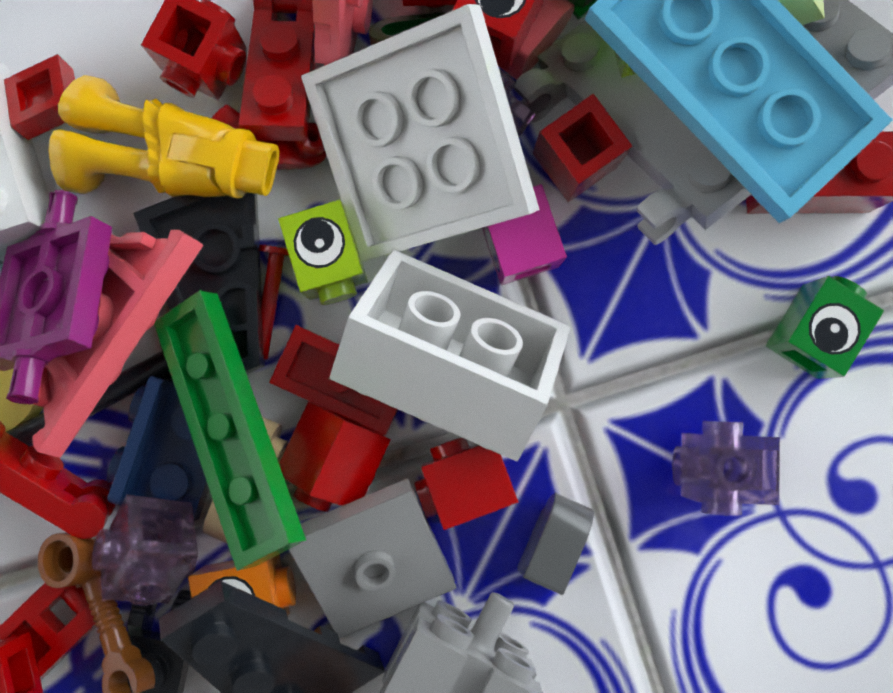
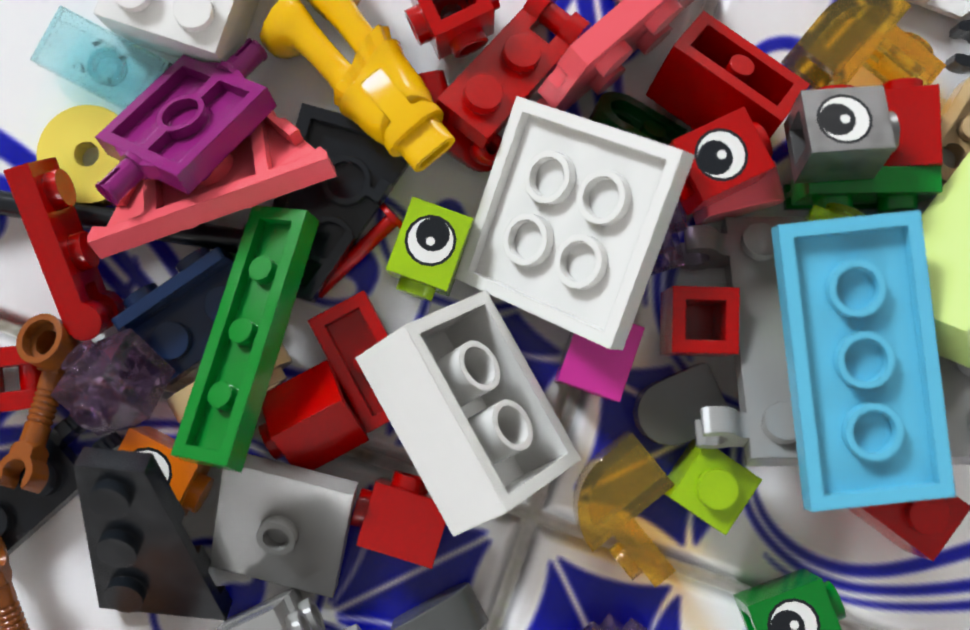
camera: 40 degrees right, 0 degrees up
none -> clear yellow brick [573,431,676,588]
none -> dark grey piece [633,363,728,446]
none -> lime brick [658,439,762,535]

